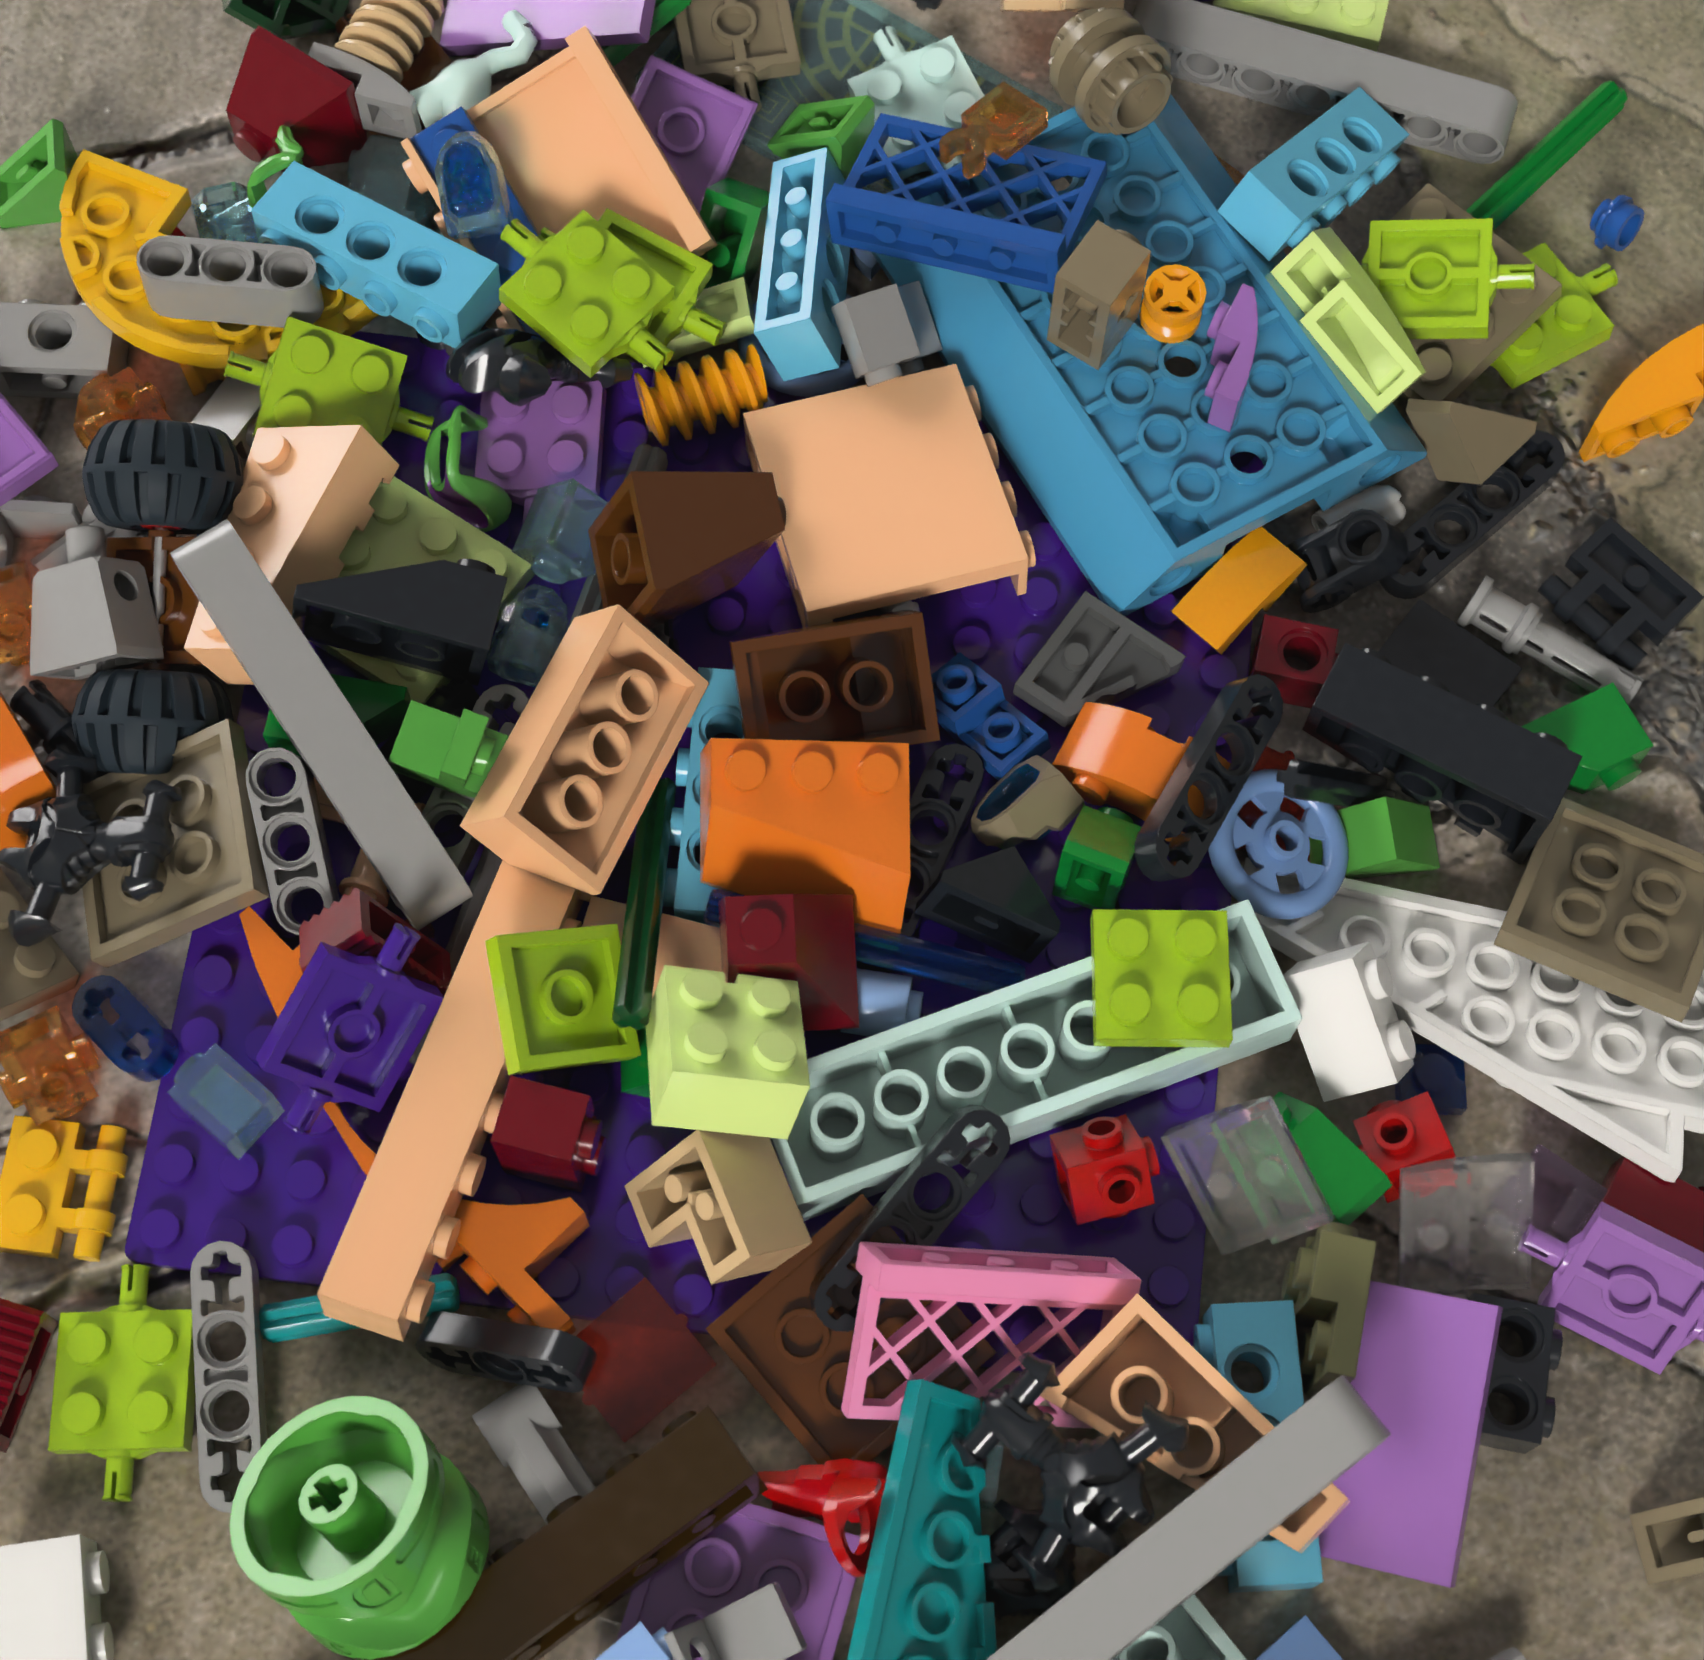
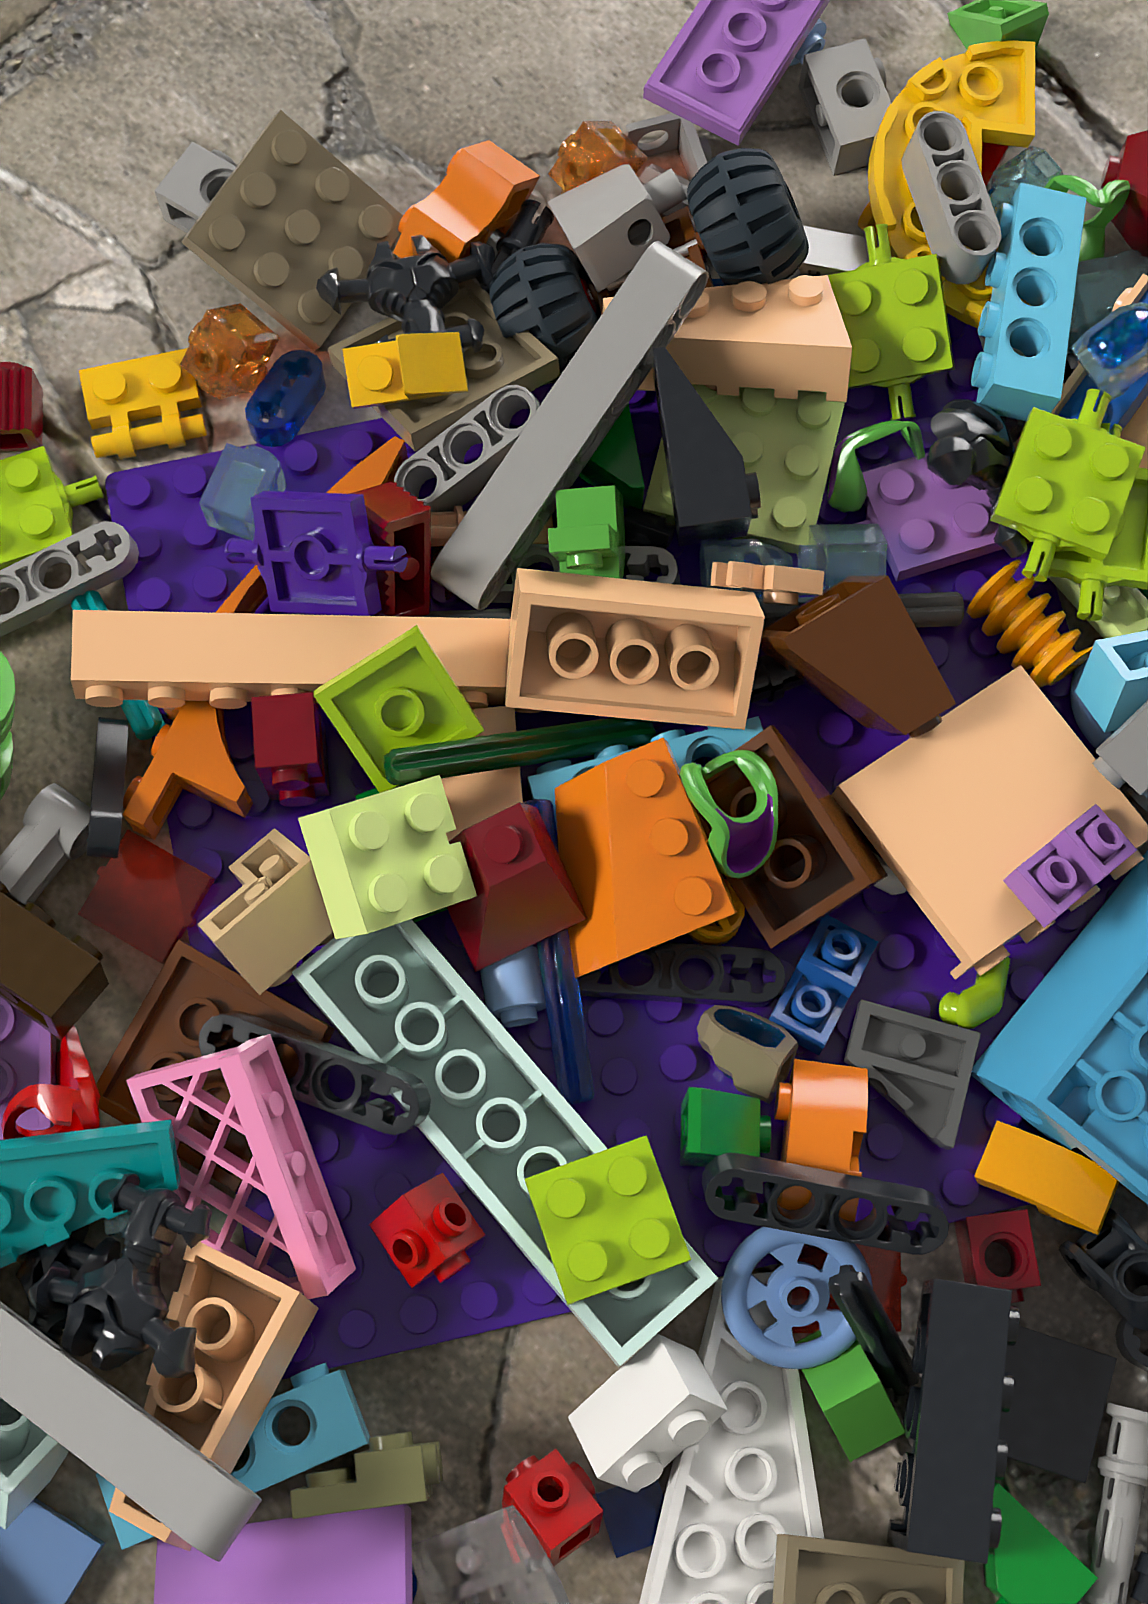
camera: 70 degrees right, 5 degrees up
clear orange brick [73,366,173,450] -> none
black slope [914,846,1061,963] -> none
clear slope [1161,1096,1335,1256] -> none
green slope [1232,1091,1392,1225] -> none
none -> yellow slope [342,332,469,409]
none -> bright green piece [679,750,778,878]
none -> light nougat plate [711,561,824,606]
none -> lime arm [939,957,1010,1029]
none -> medium lavender slope [1003,804,1137,928]

